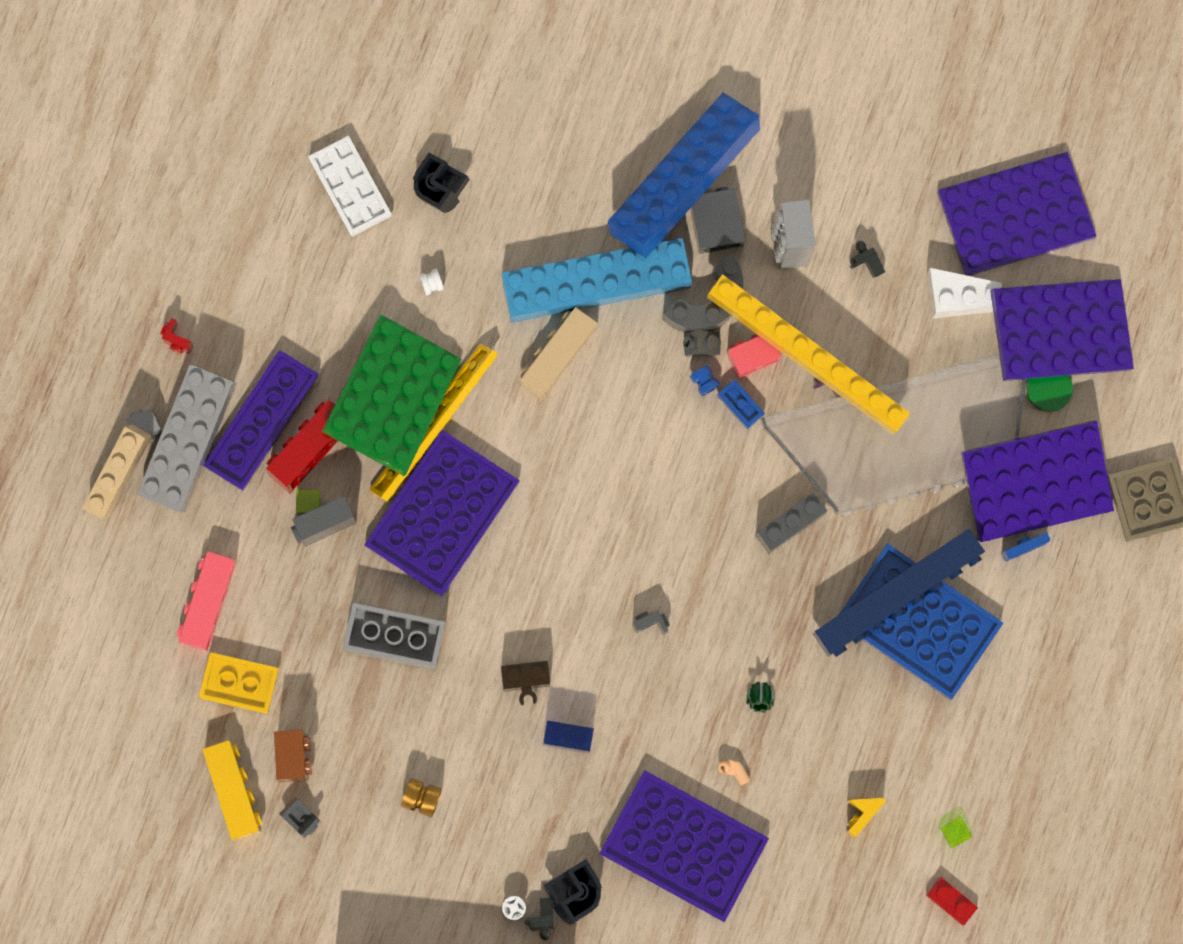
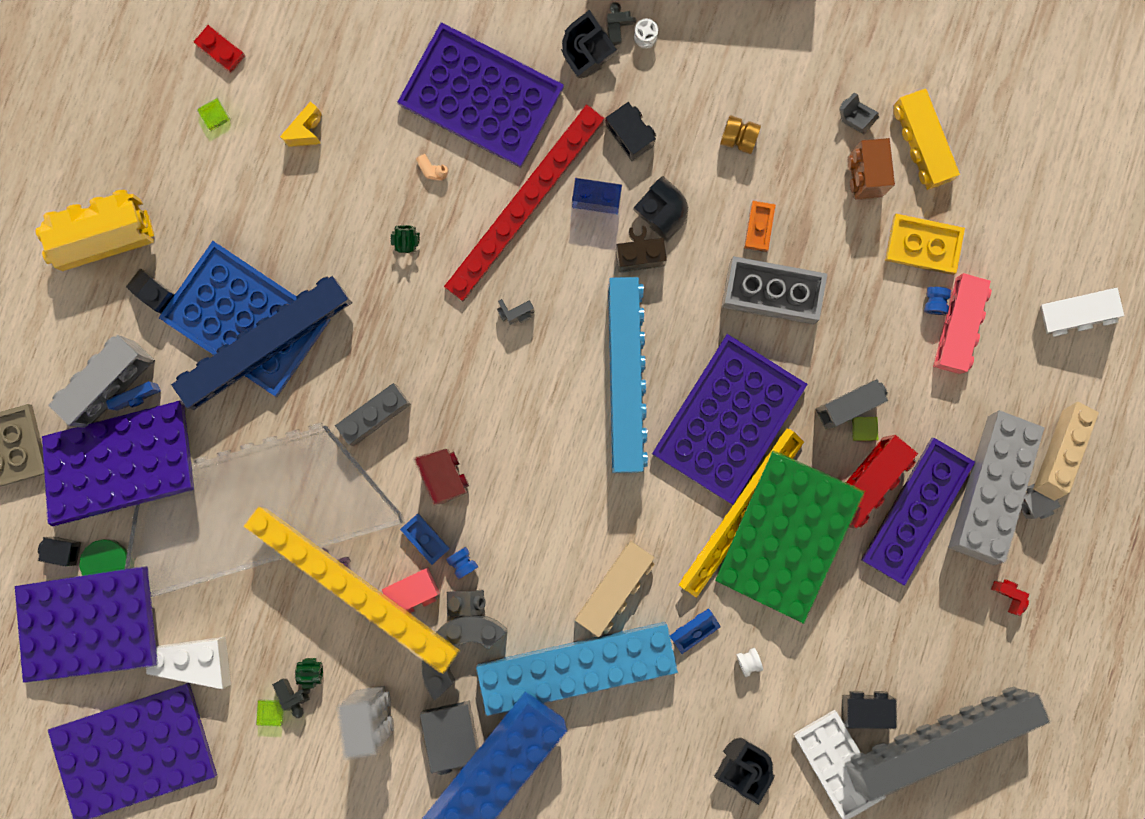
camera: 175 degrees left, 5 degrees up
none -> yellow brick [35,190,154,271]
none -> black brick [38,536,81,567]
none -> light grey brick [48,335,155,428]
none -> black slope [126,268,175,314]
none -> clear neon green tile [256,699,283,726]
none -> dark green gear [295,658,323,688]
none -> dark red slope [414,449,469,504]
none -> red plate [444,104,605,302]
none -> black brick [605,101,656,161]
none -> dark azure brick [608,277,648,473]
none -> black brick [633,176,689,242]
none -> blue plate [670,608,721,654]
none -> orange plate [744,201,776,252]
none -> black brick [842,691,897,729]
none -> dark grey brick [844,687,1050,802]
none -> blue wheel [924,287,951,315]
none -> white wedge [1040,287,1124,337]

